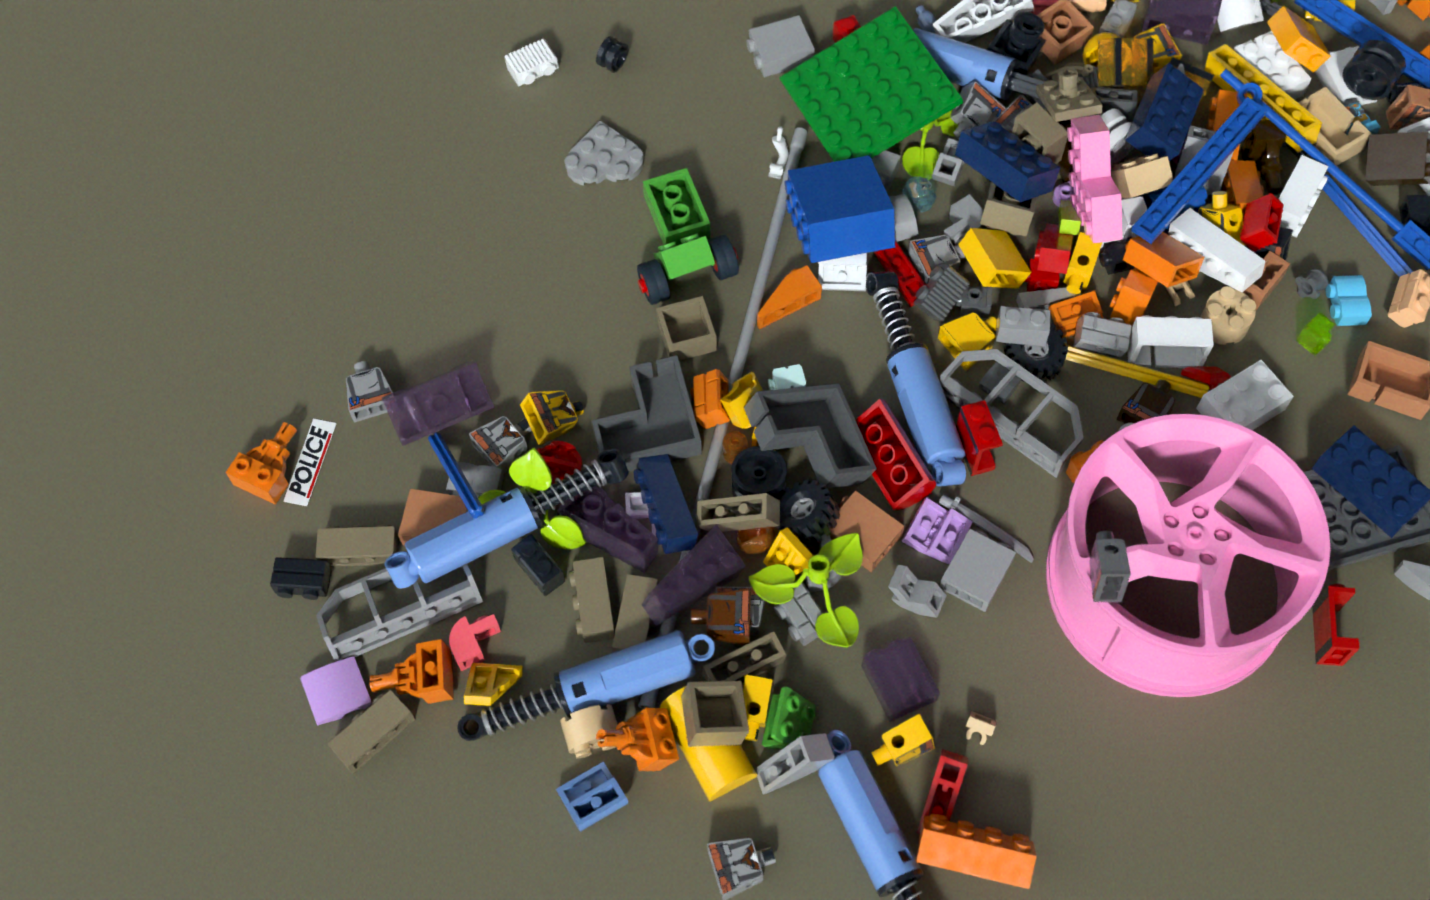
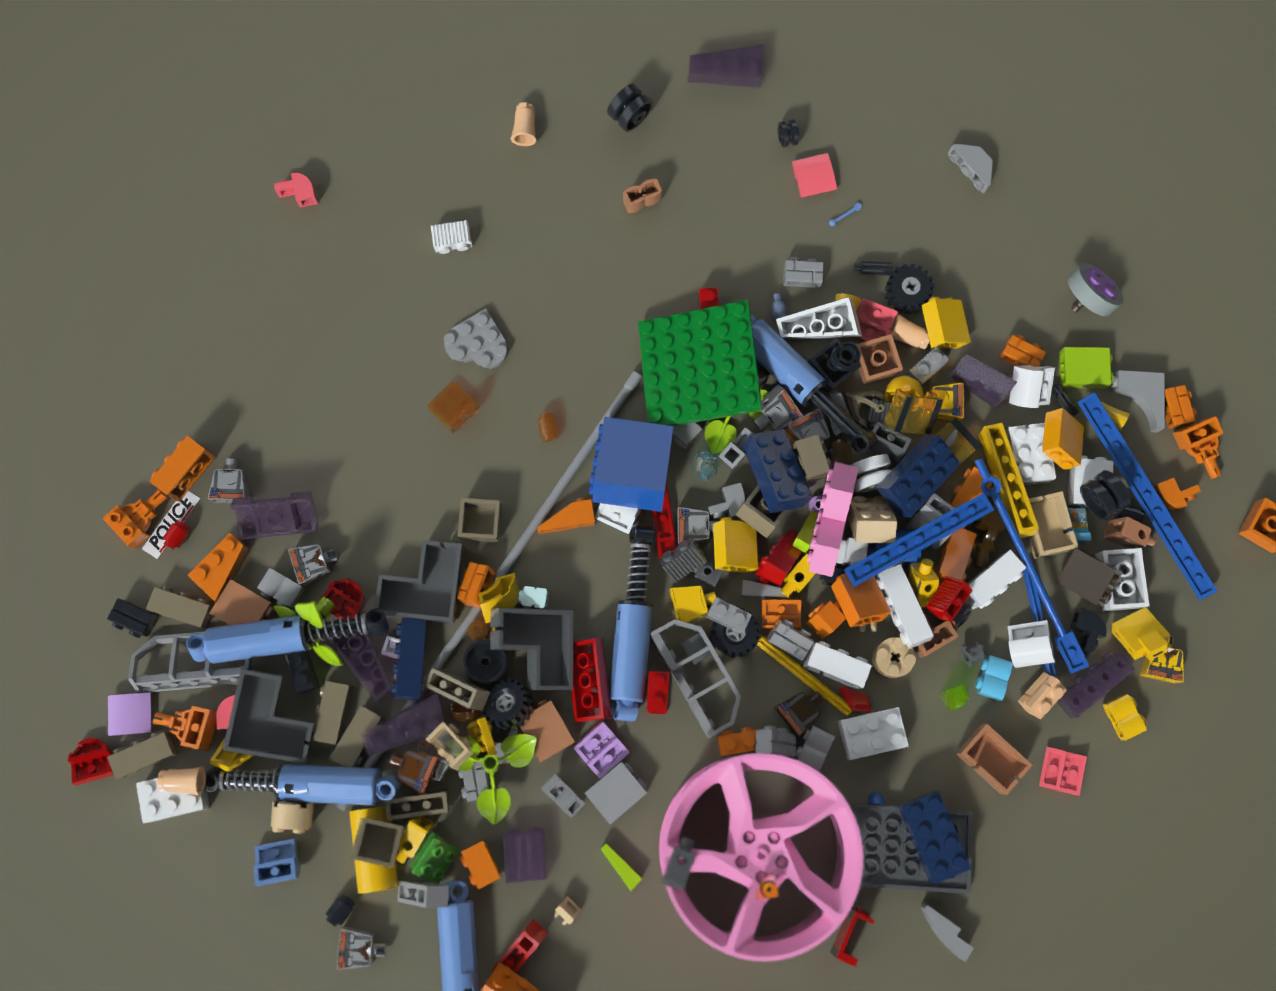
camera: 15 degrees right, 15 degrees up
blue axle [428,432,485,518] -> none
torso [520,390,584,445] -> none
black wheel [596,36,628,73] -> none
orange brick [596,708,679,771] -> none
brick [637,233,739,305] -> none
bright green brick [643,168,711,245] -> none
light grey brick [746,16,815,77] -> none
white piece [768,127,789,179] -> none
yellow torso [870,714,935,766] -> none
light grey brick [889,194,919,242] -> none
light grey sword [939,494,1034,563] -> none
dark tan plate [1036,69,1102,122] -> none
none -> red slope [68,738,114,786]
none -> white brick [136,778,210,823]
none -> orange brick [149,436,216,502]
none -> light nougat plant [157,767,206,796]
none -> red brick [162,520,190,550]
none -> orange wedge [188,533,249,602]
none -> dark grey piece [223,668,314,763]
none -> coral brick [274,173,318,208]
none -> black brick [325,894,355,927]
none -> tan window [426,722,474,771]
none -> clear orange bracket [428,382,480,433]
none -> orange brick [460,840,502,889]
none -> clear orange brick [537,413,559,442]
none -> lime piece [601,843,642,891]
none -> orange tile [756,874,778,900]
none -> white brick [1008,620,1055,668]

